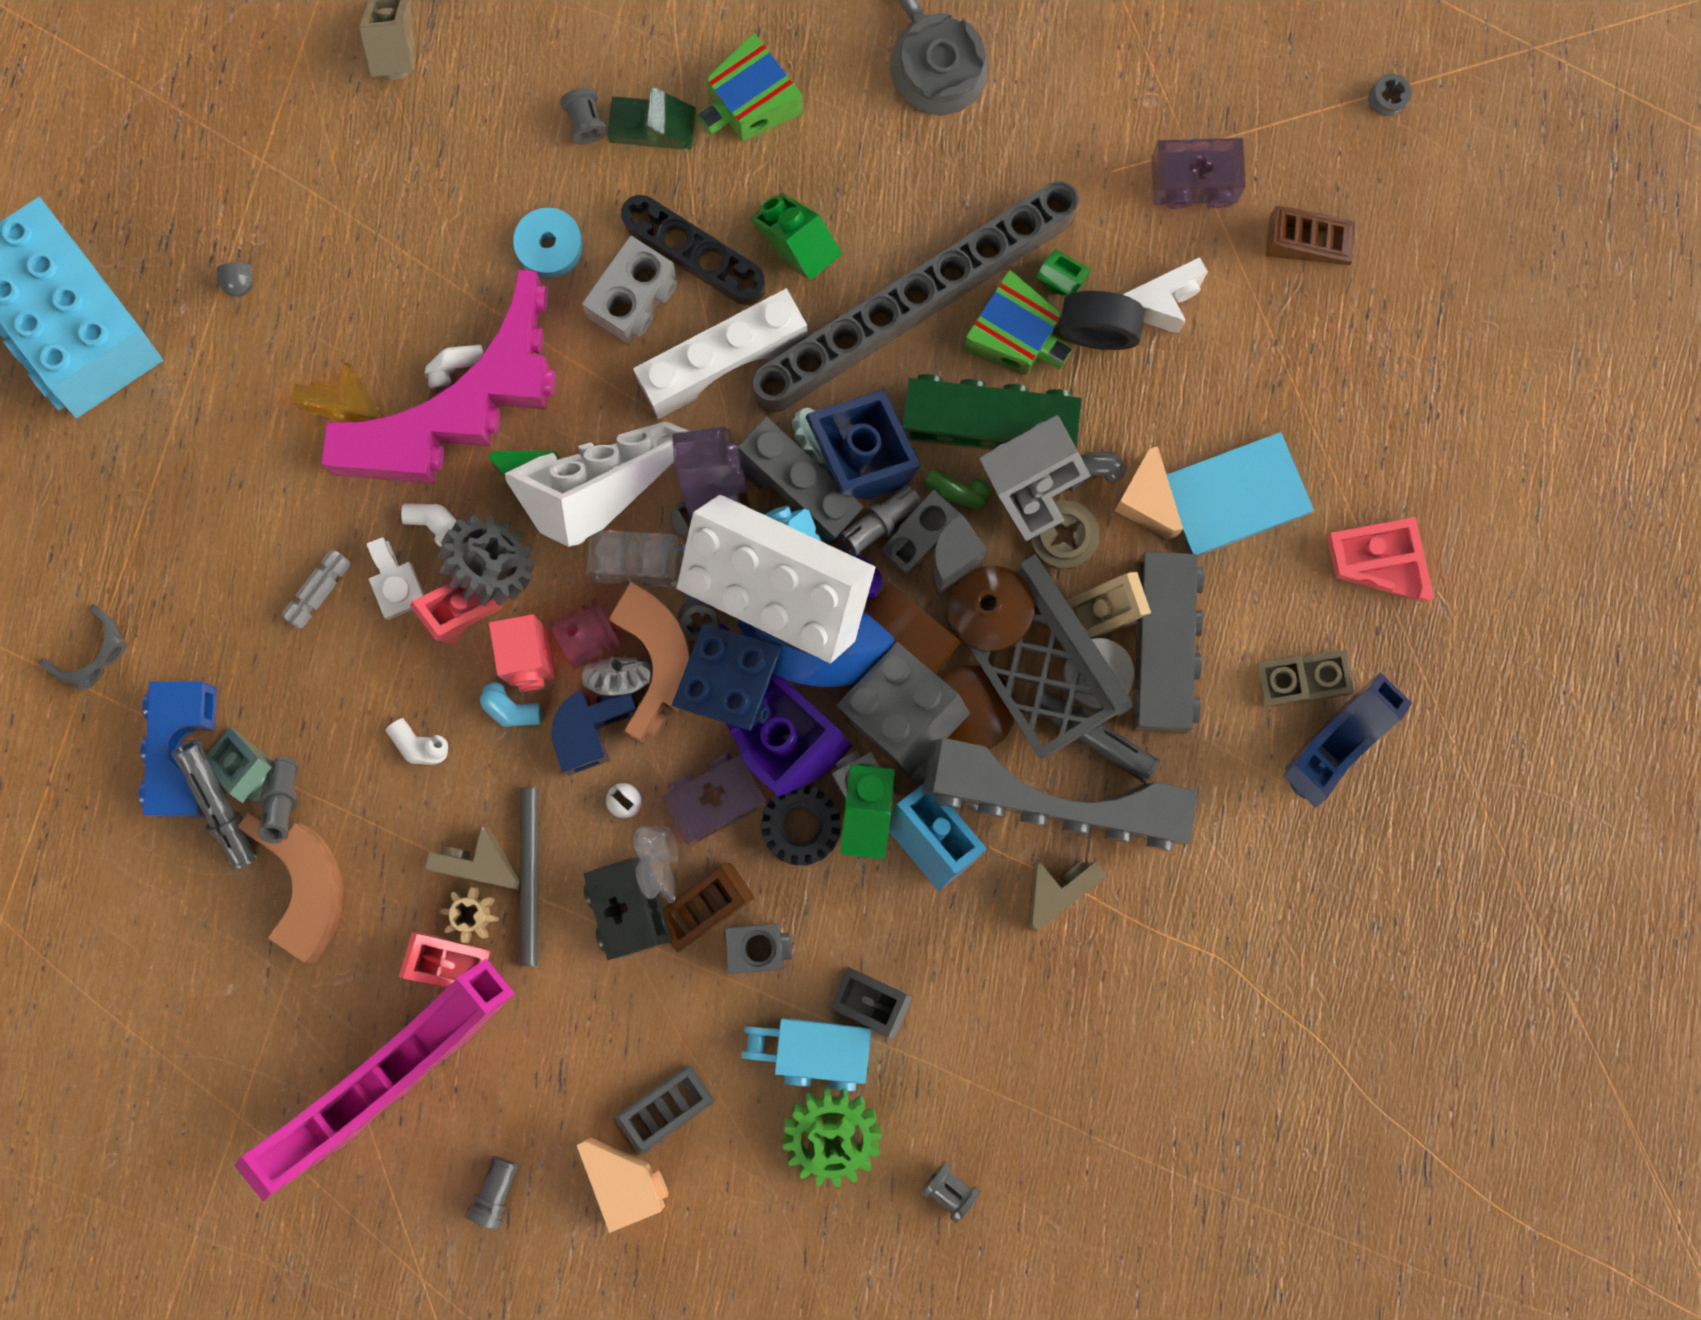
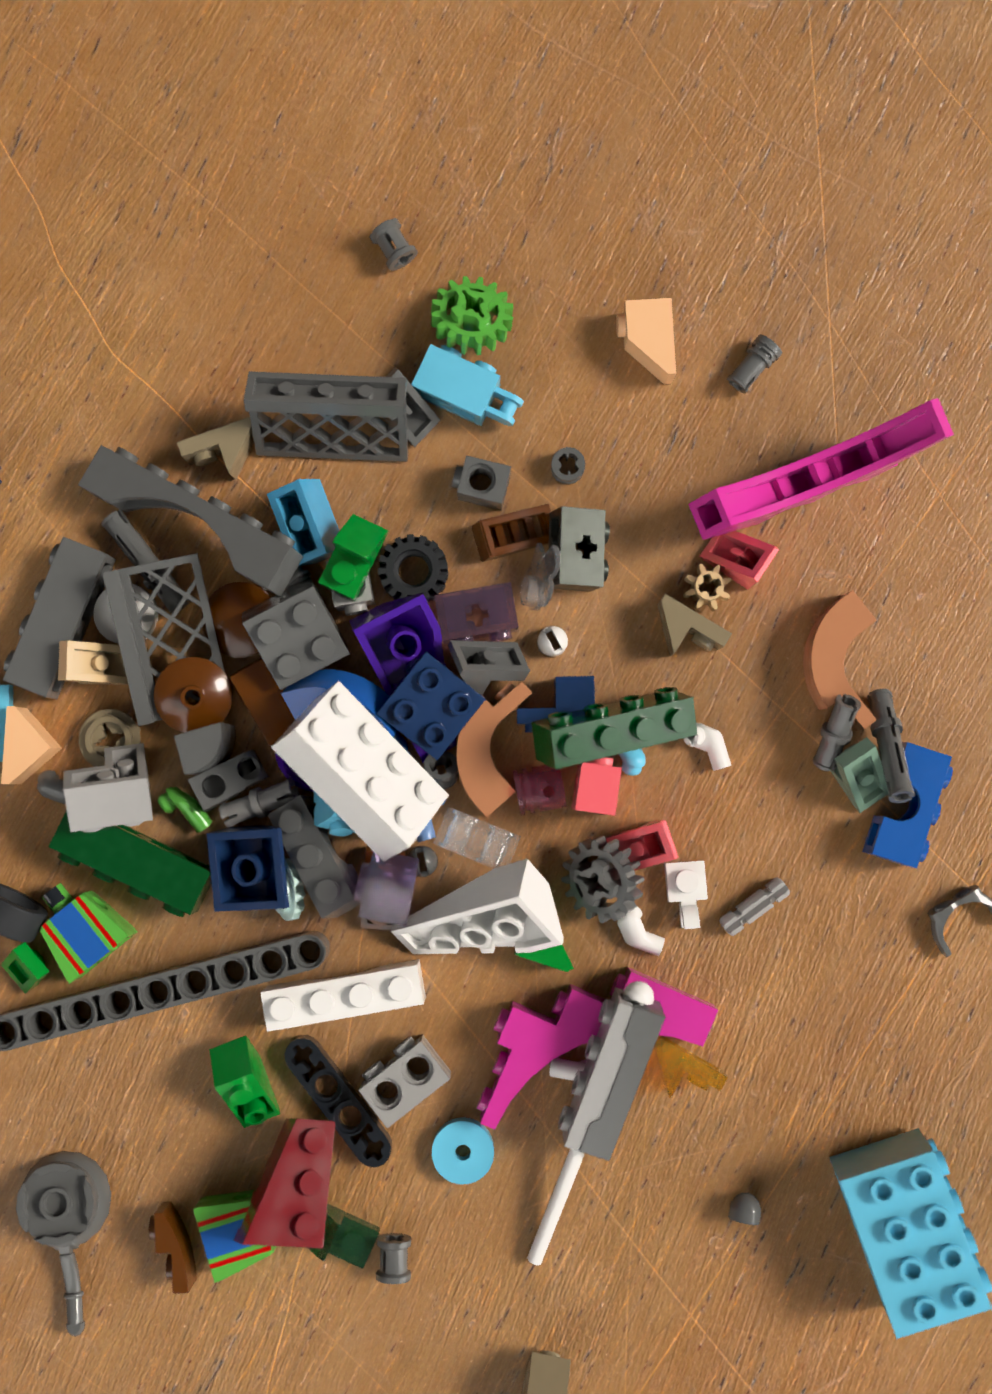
camera: 160 degrees left, 5 degrees up
dark grey bar [520,787,538,966] -> none
light grey gear [582,655,653,695] -> none
dark grey slope [613,1064,715,1157] -> none
none -> reddish brown slope [149,1201,197,1294]
none -> dark red wedge [233,1118,336,1249]
none -> dark grey fence [244,371,408,462]
none -> dark grey slope [448,640,530,695]
none -> piece [527,981,665,1265]
none -> dark green brick [531,687,697,769]
none -> dark grey bush [551,447,586,485]

